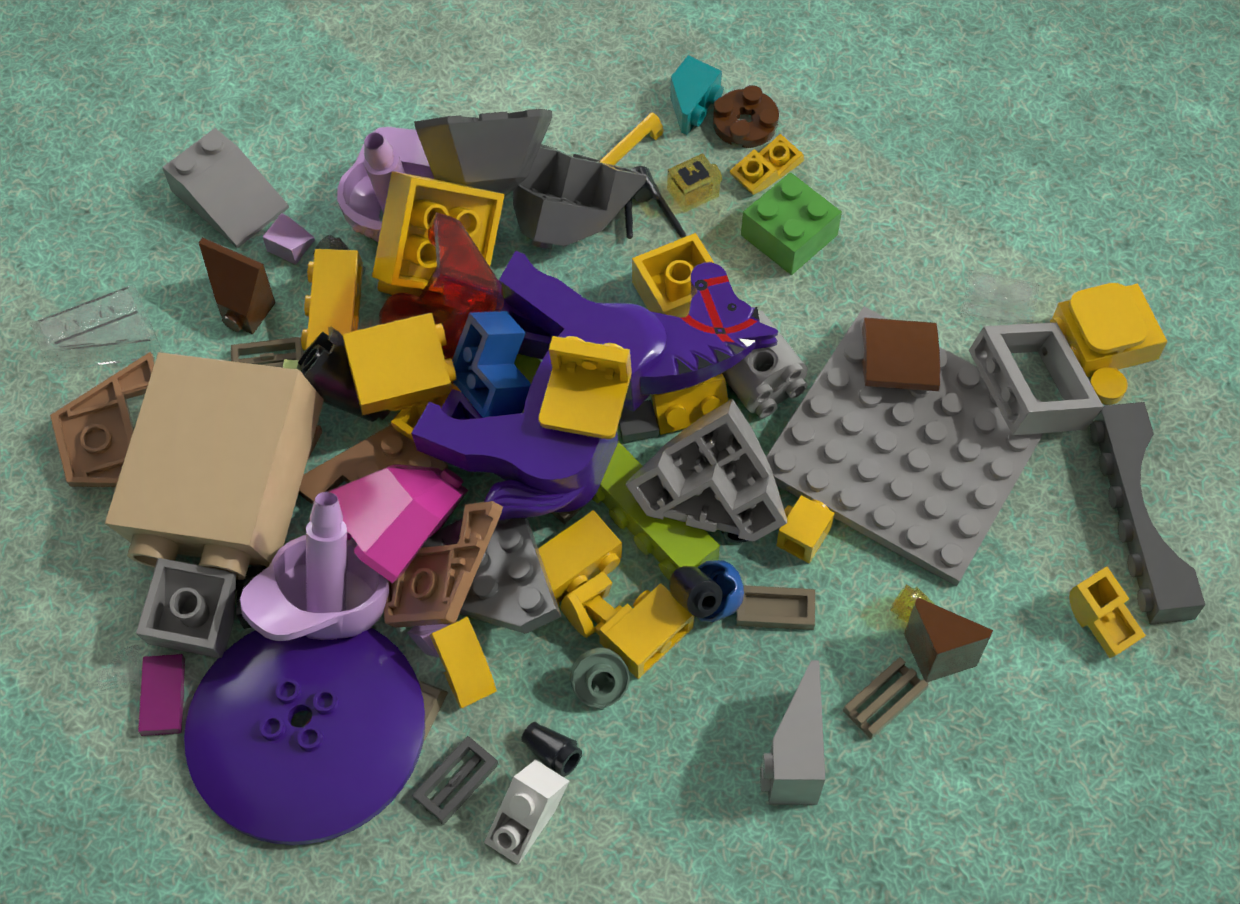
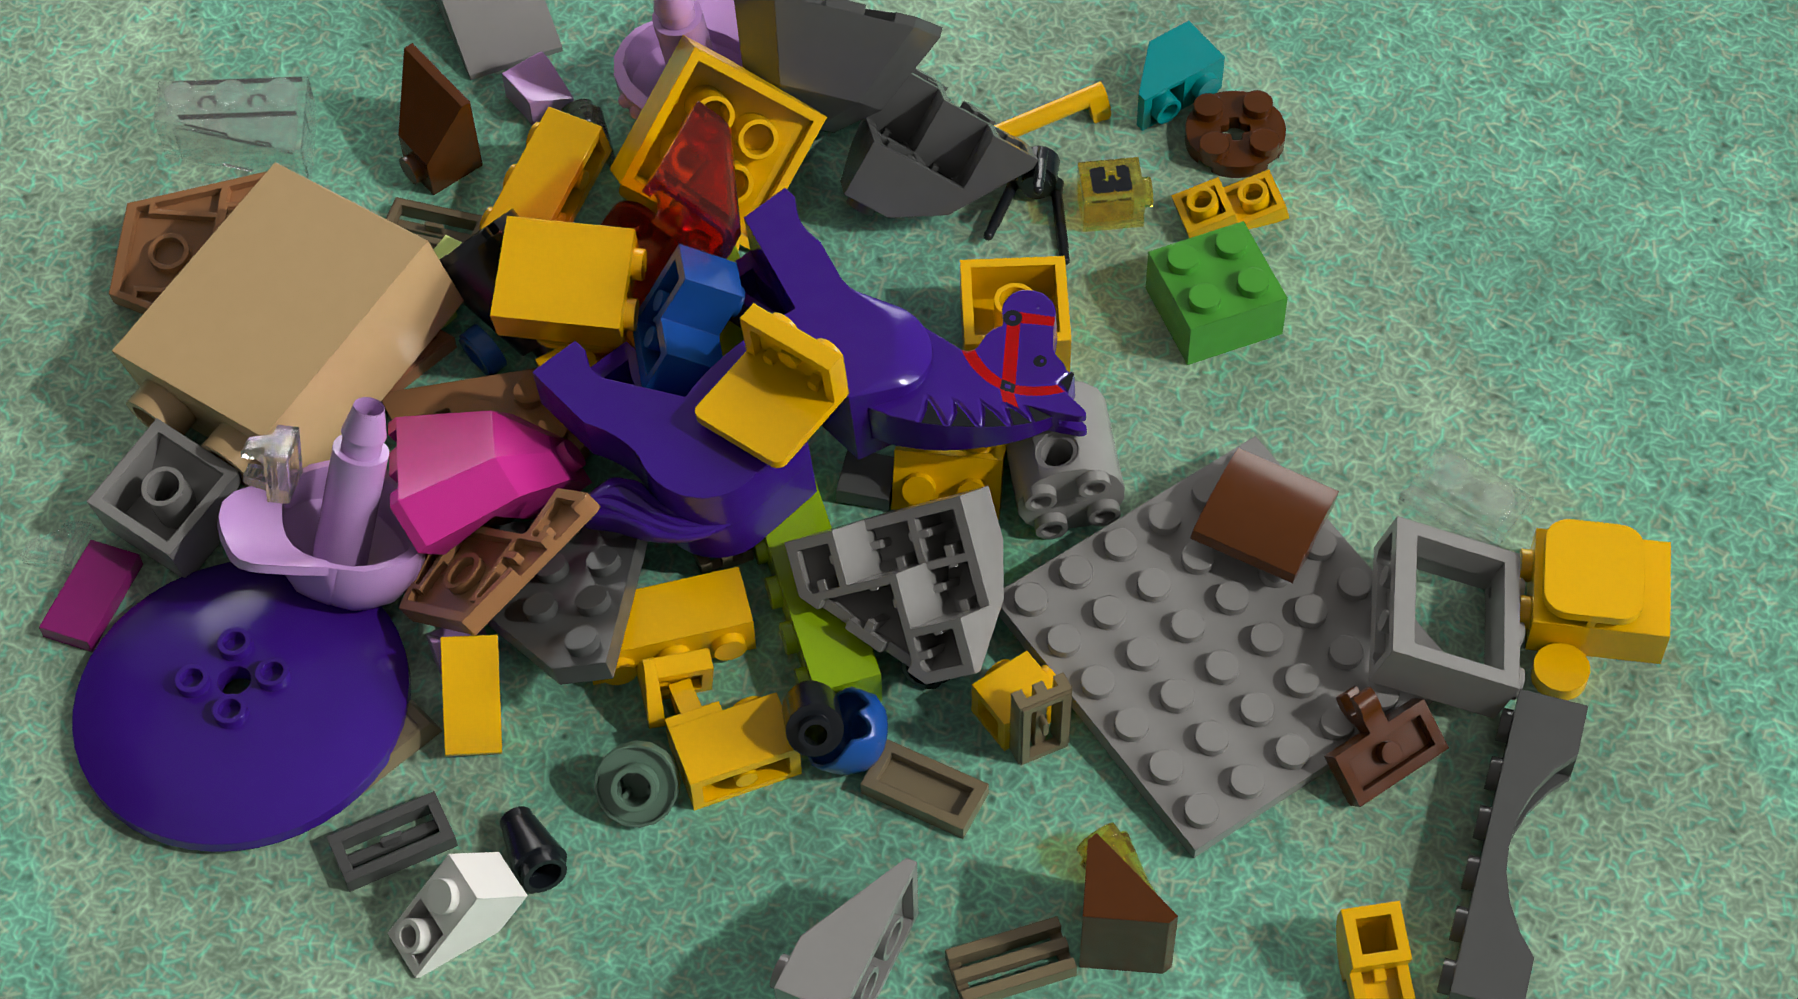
camera: 25 degrees right, 5 degrees down
none -> clear tile [241,425,303,504]
none -> blue tile [459,324,507,376]
none -> dark tan tile [1009,672,1072,765]
none -> reddish brown plate [1324,686,1449,807]

